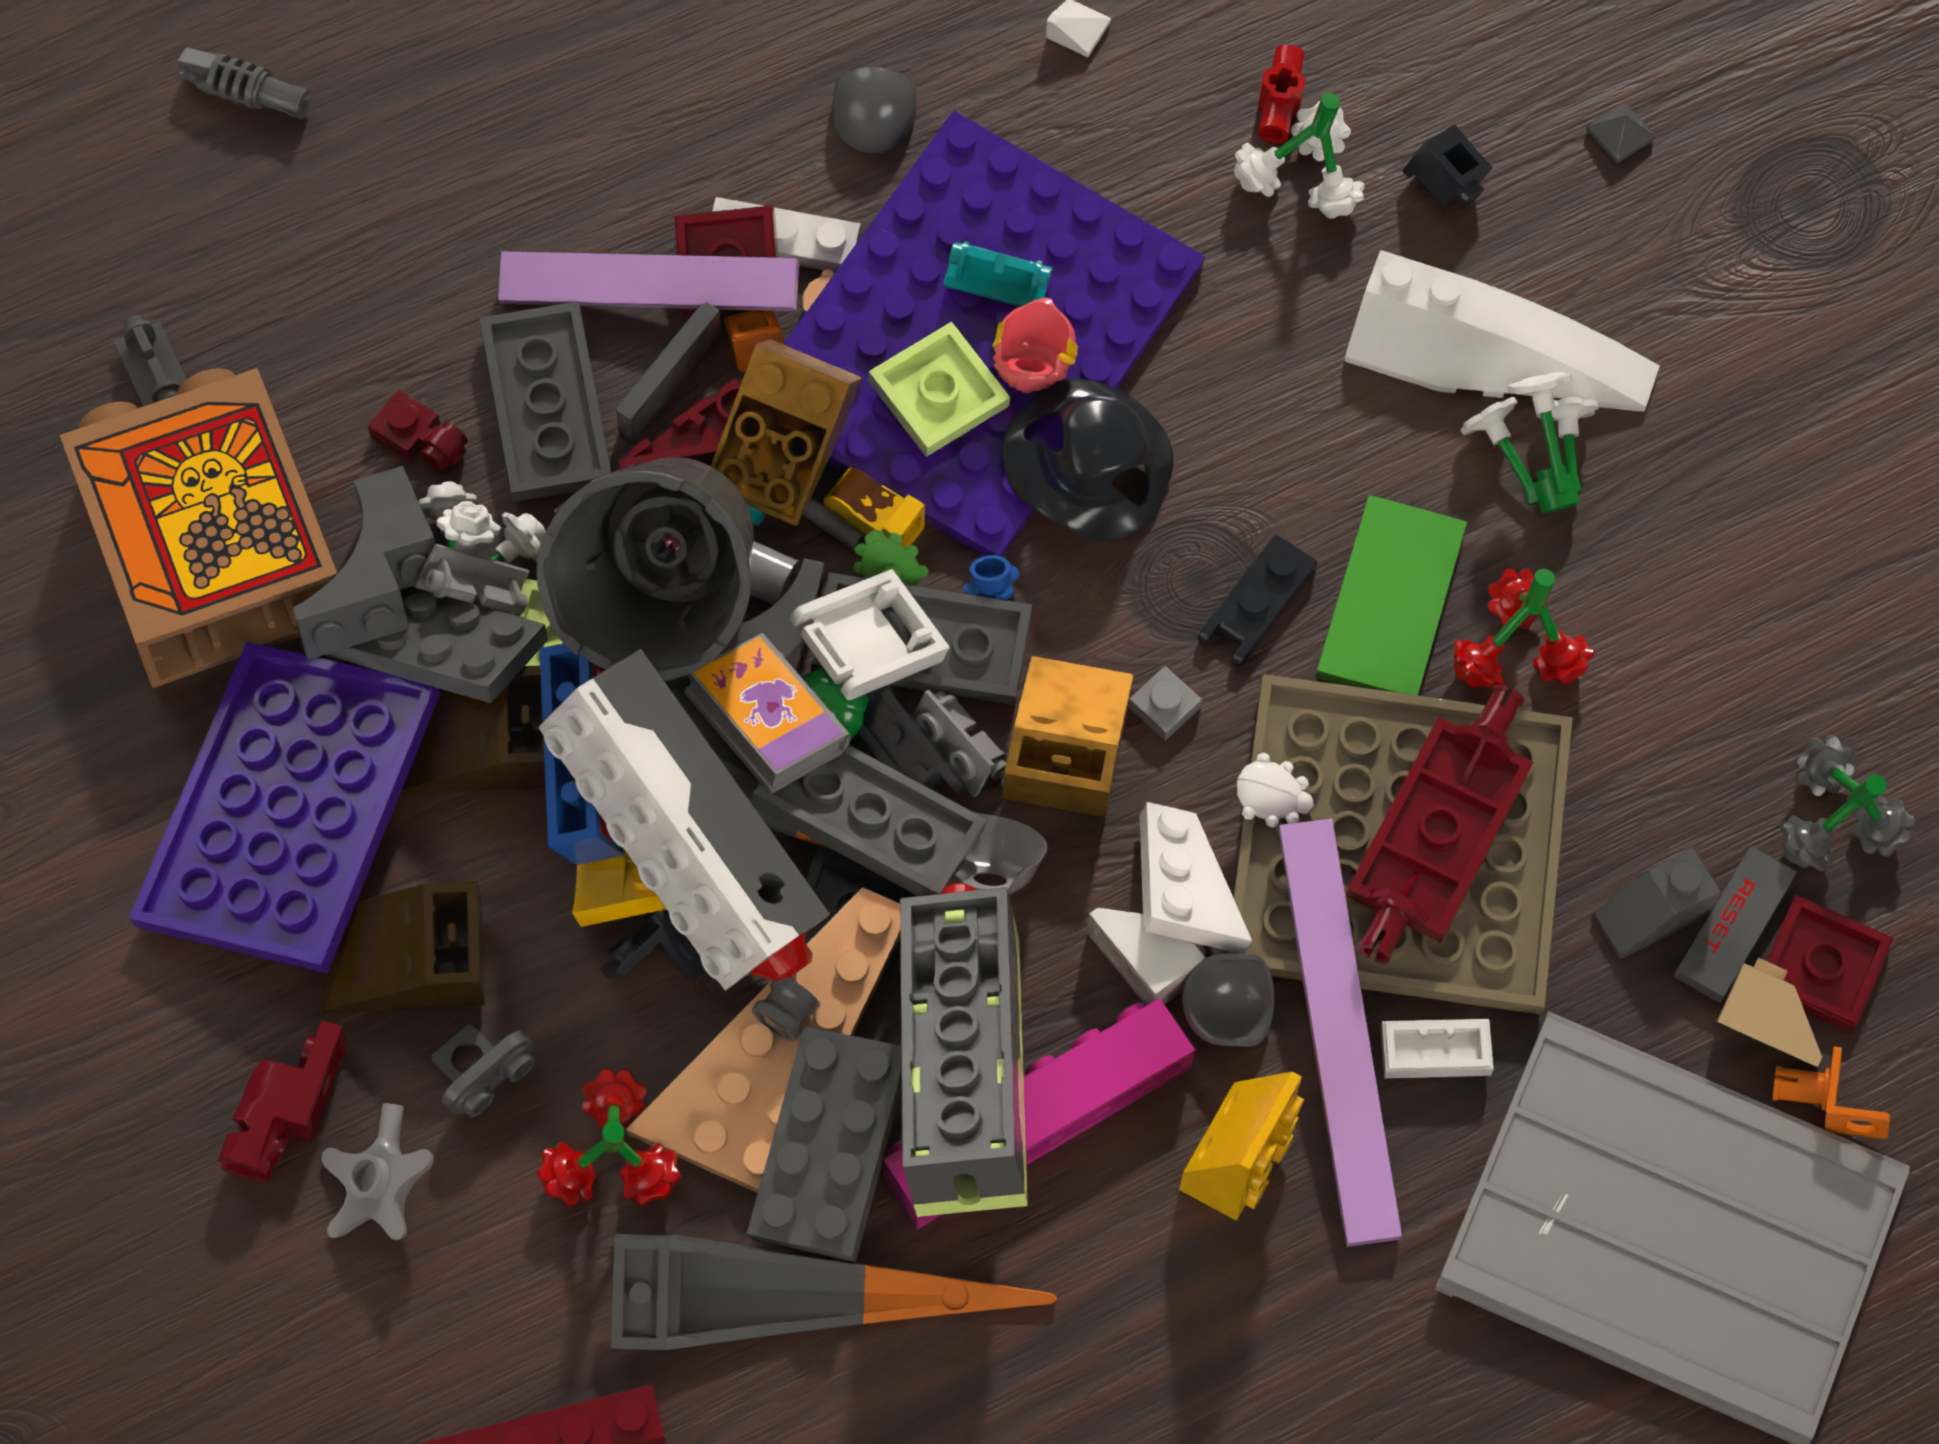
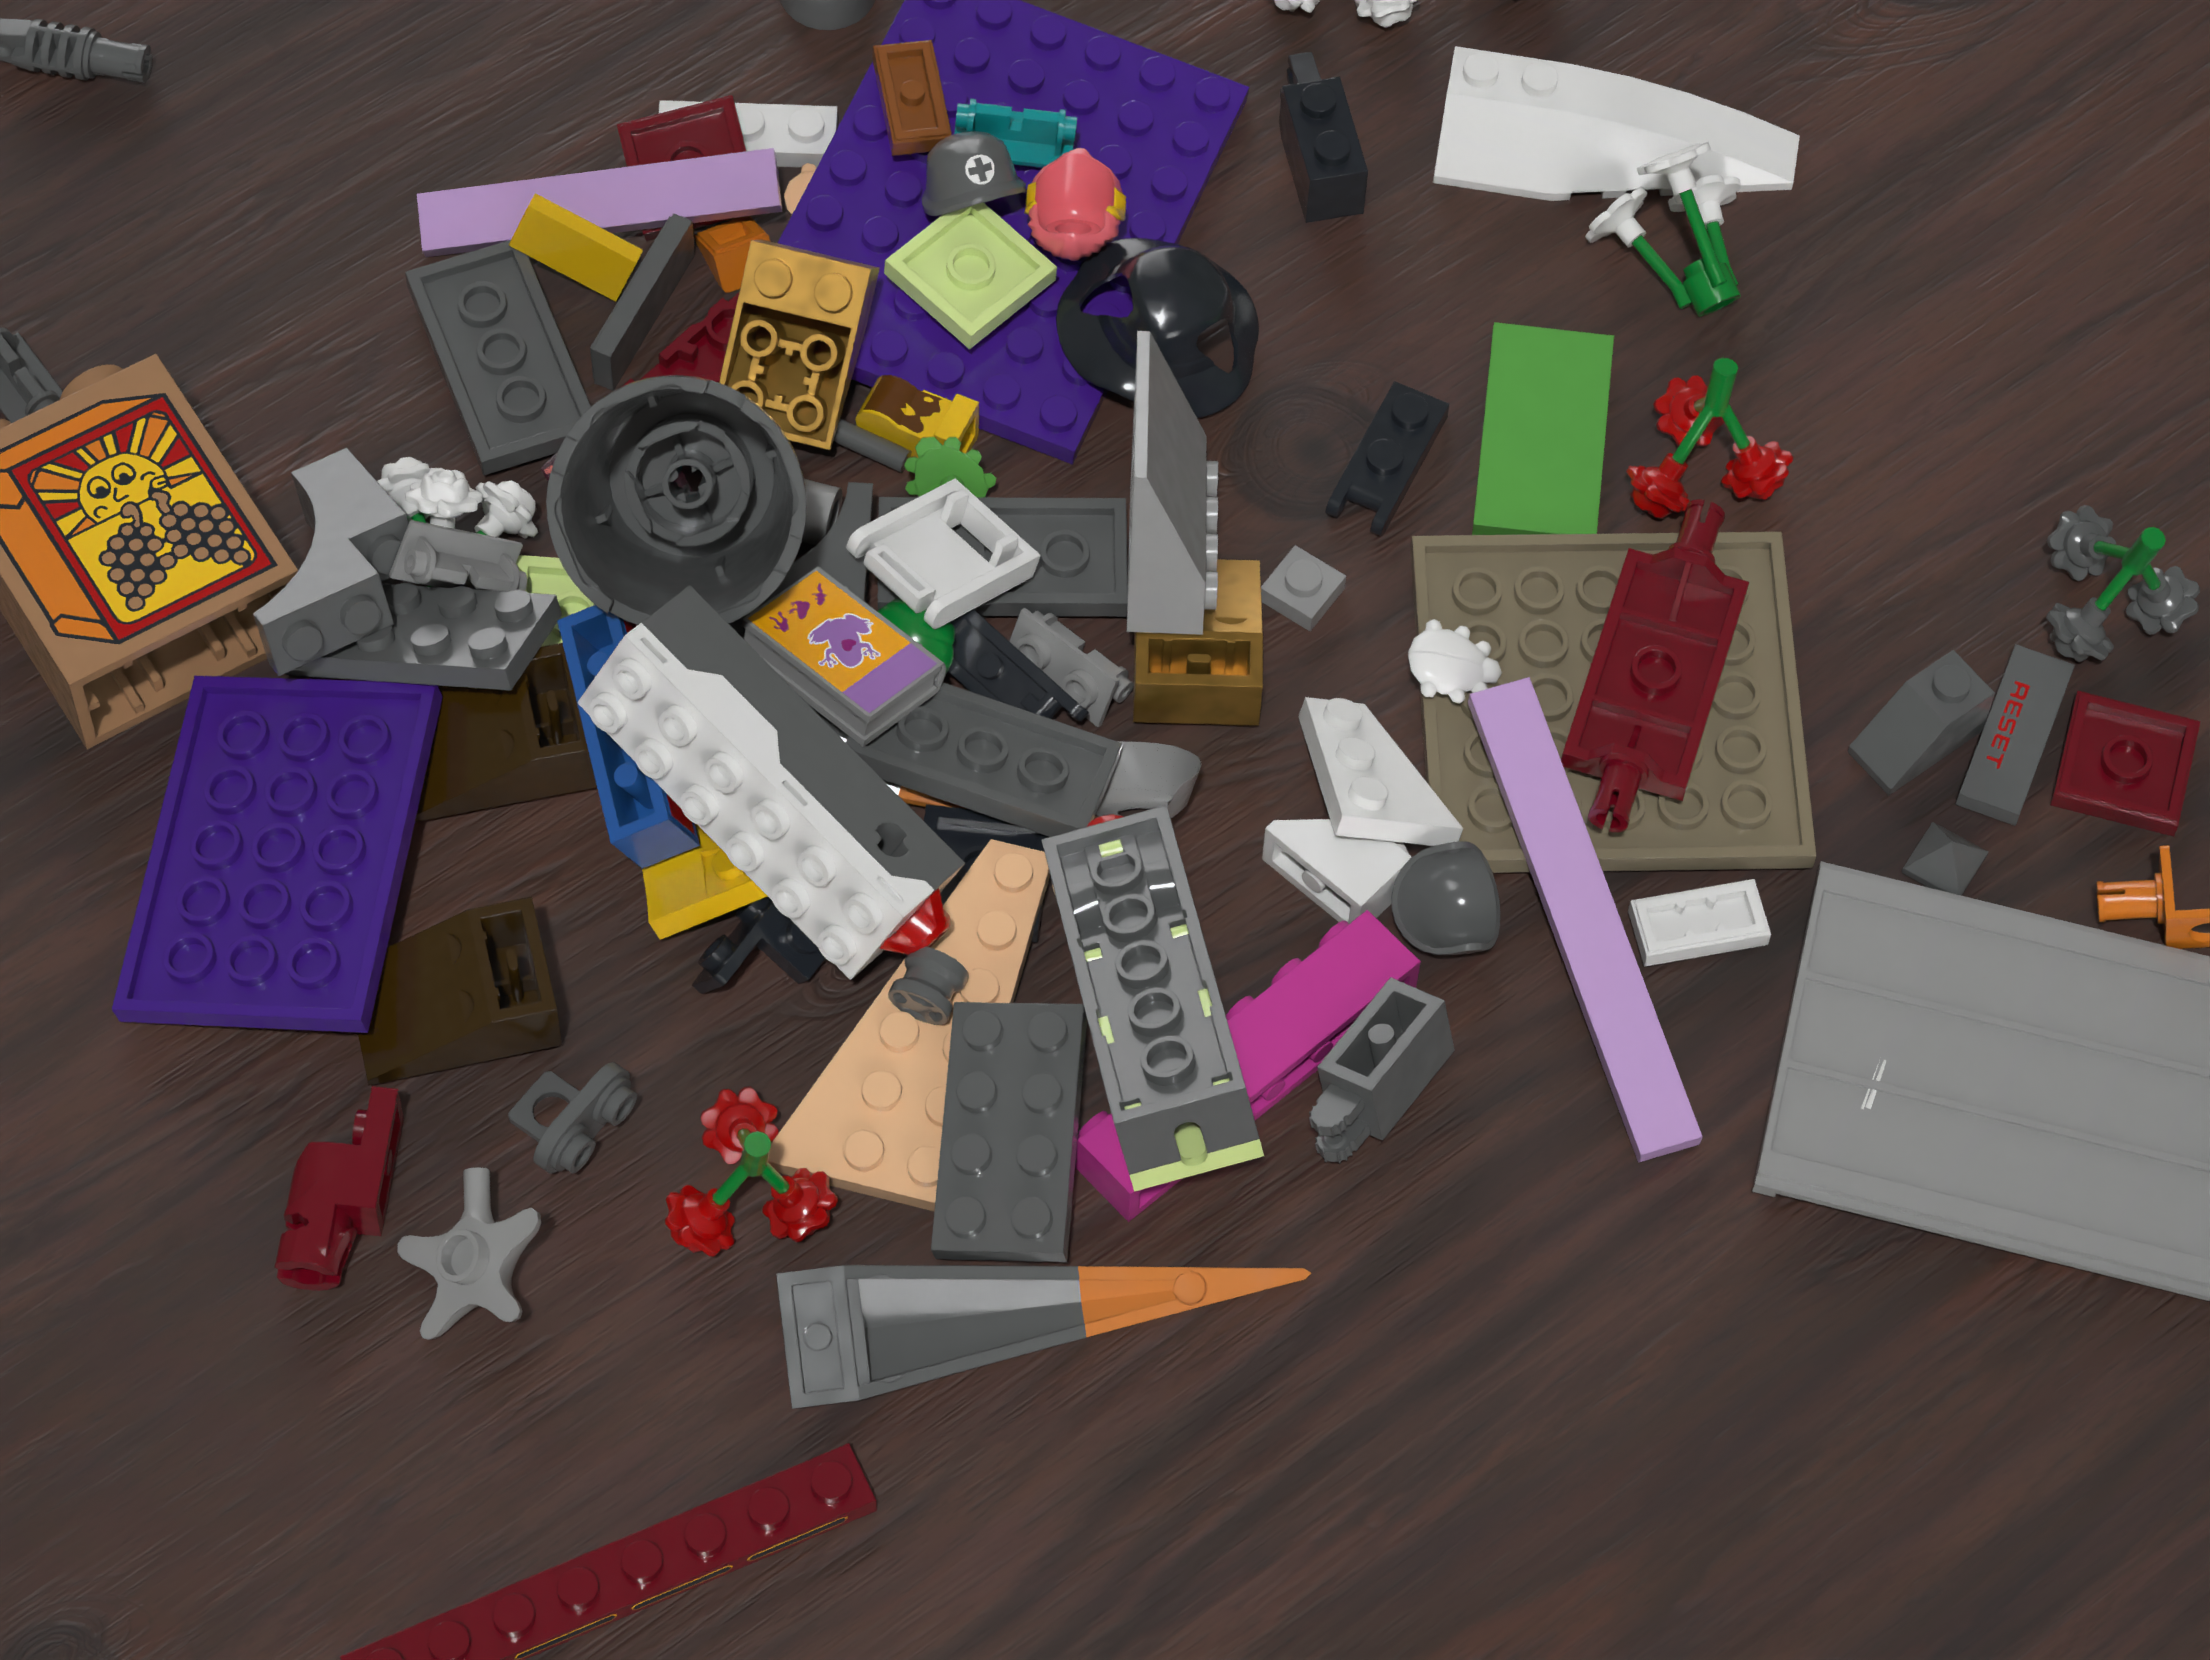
camera: 10 degrees left, 5 degrees down
dark red plate [367,389,468,473] -> none
blue plate [963,555,1019,600] -> none
yellow slope [1179,1072,1304,1221] -> none
tan slope [1717,958,1822,1067] -> none
none -> yellow tile [509,193,643,302]
none -> dark orange plate [872,40,952,156]
none -> dark grey helmet [922,131,1027,216]
none -> light grey slope [1127,331,1218,635]
none -> black hinge [1279,52,1368,223]
none -> dark grey hinge [1309,977,1455,1163]
none -> dark grey slope [1902,822,1988,896]

